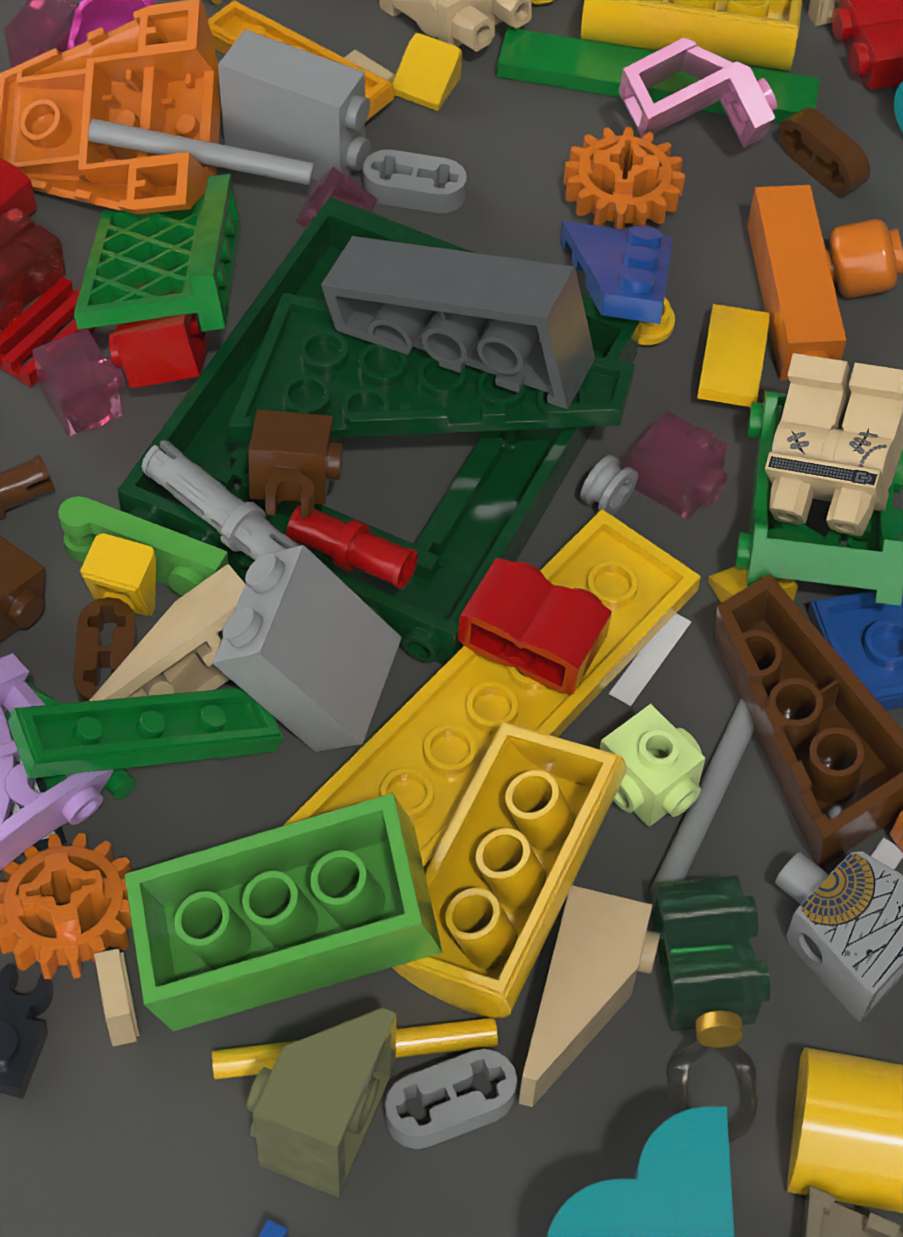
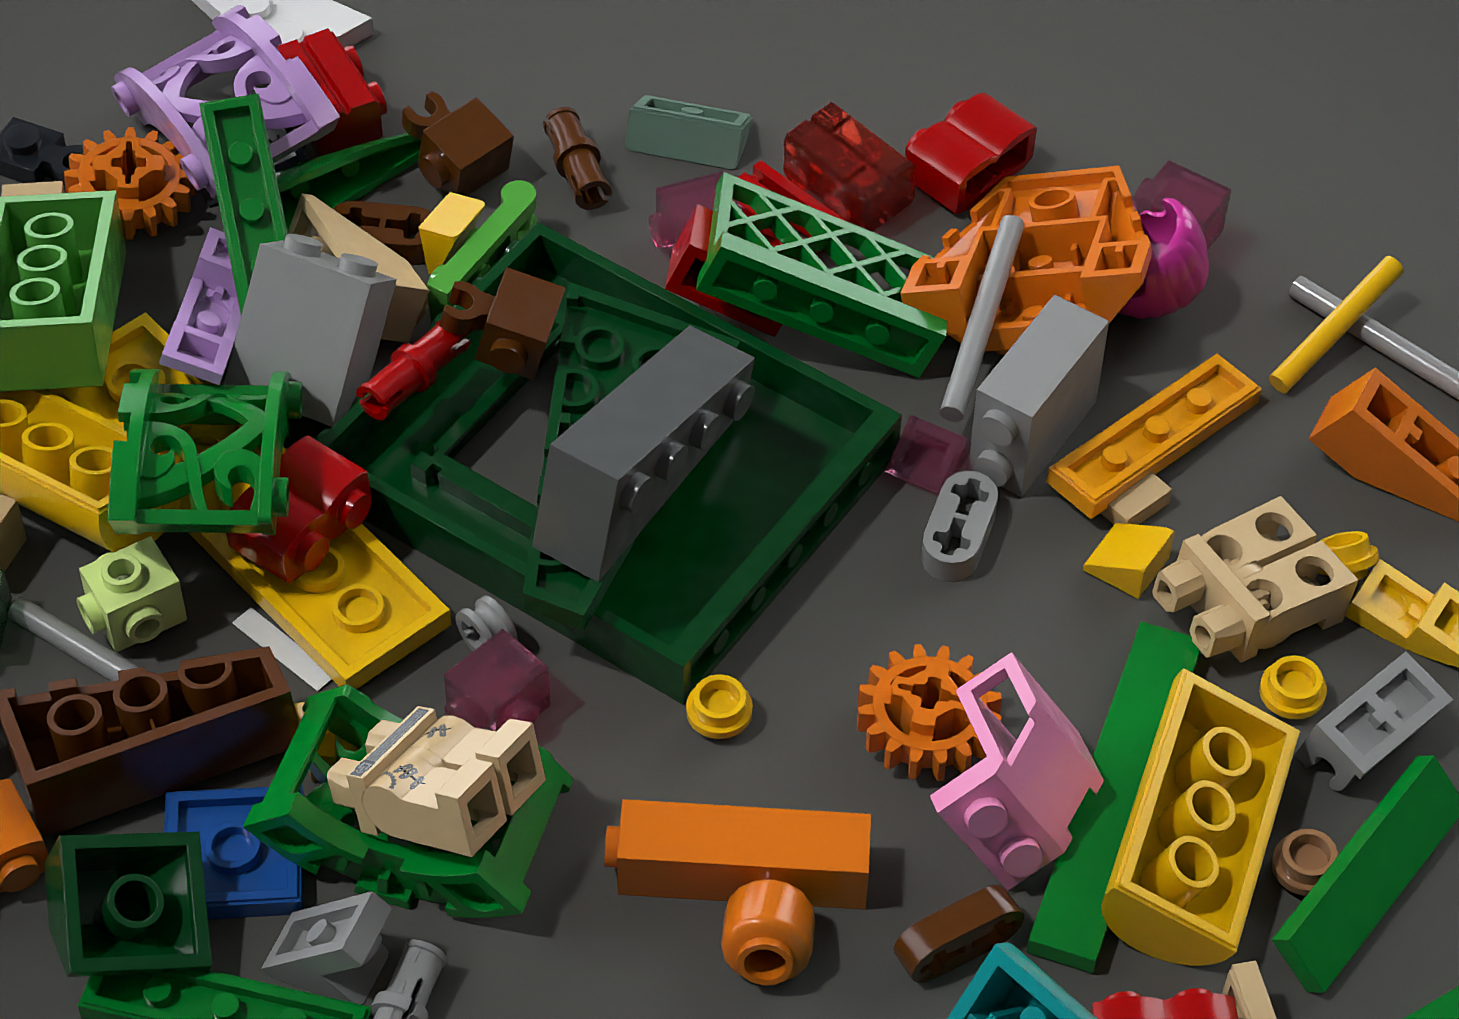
camera: 100 degrees right, 5 degrees down
light grey pin [142,440,300,560] -> none
blue wing [560,221,674,324] -> none
yellow slope [697,304,770,407] -> none
none -> green fence [108,369,303,535]
none -> lavender slope [159,227,241,385]

